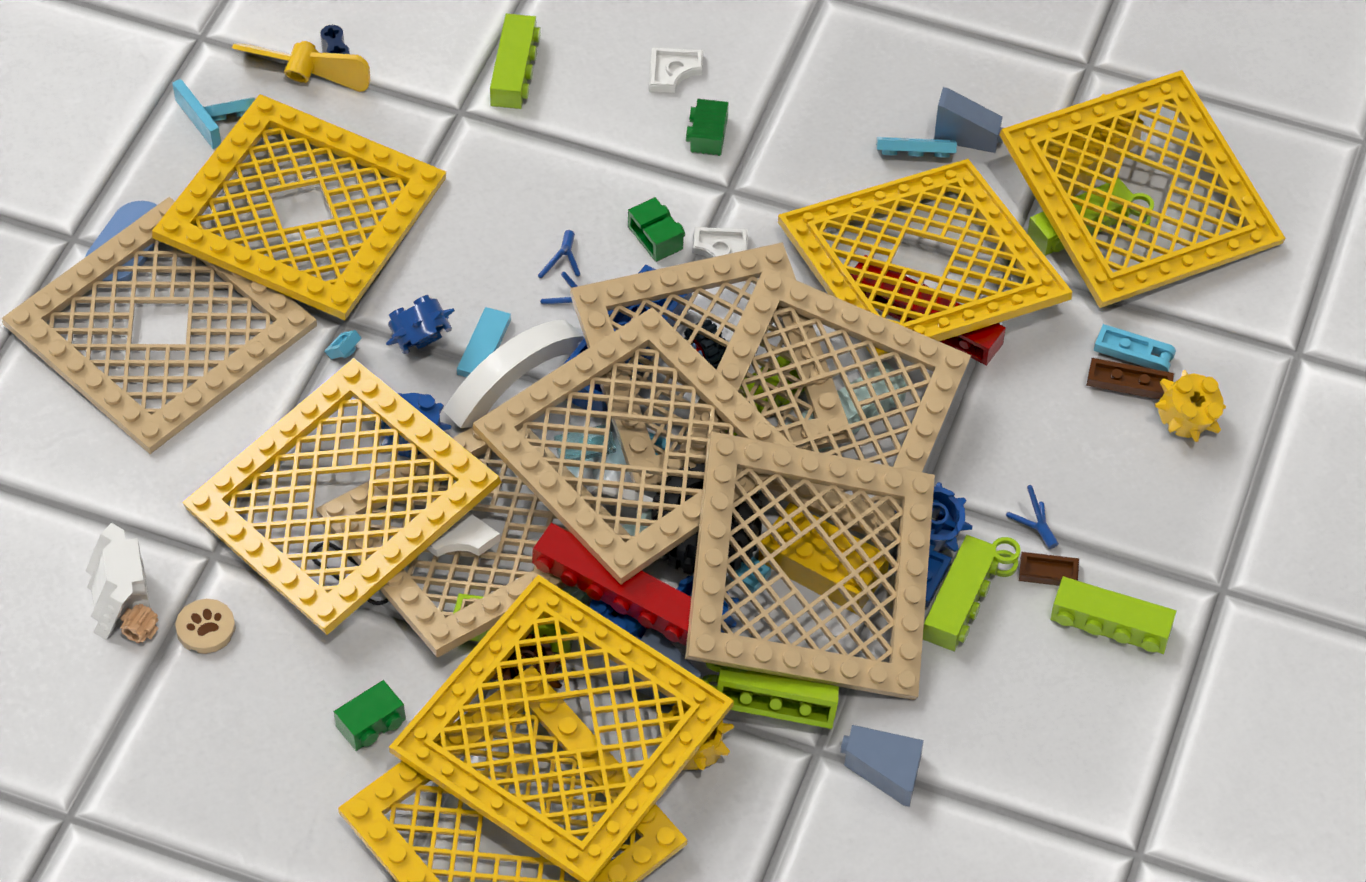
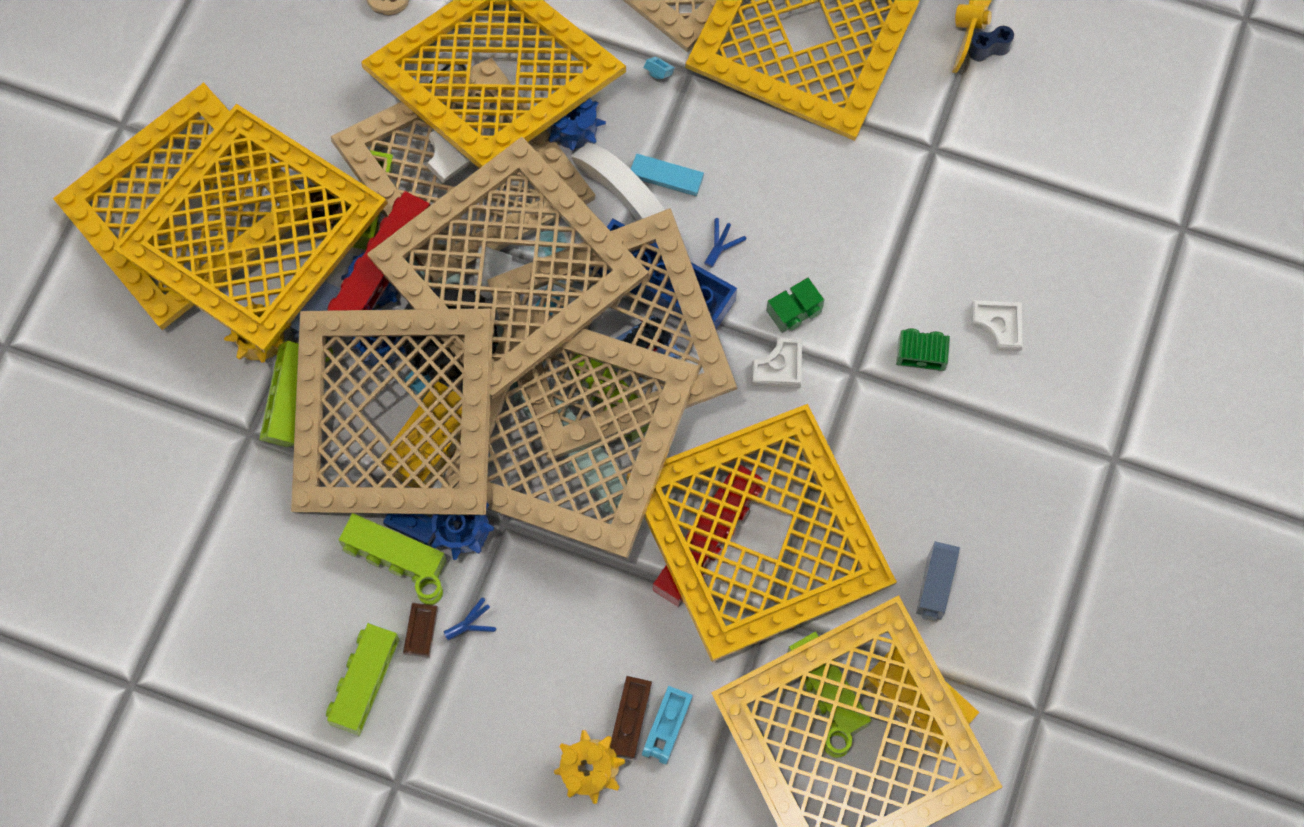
camera: 90 degrees right, 15 degrees up
green piece [333,680,406,751] -> none
blue brick [386,295,455,354] -> none
lime brick [490,13,541,109] -> none
blue plant [538,230,580,278] -> none
sand blue slope [840,725,924,807] -> none
medium azure plate [876,137,957,157] -> none

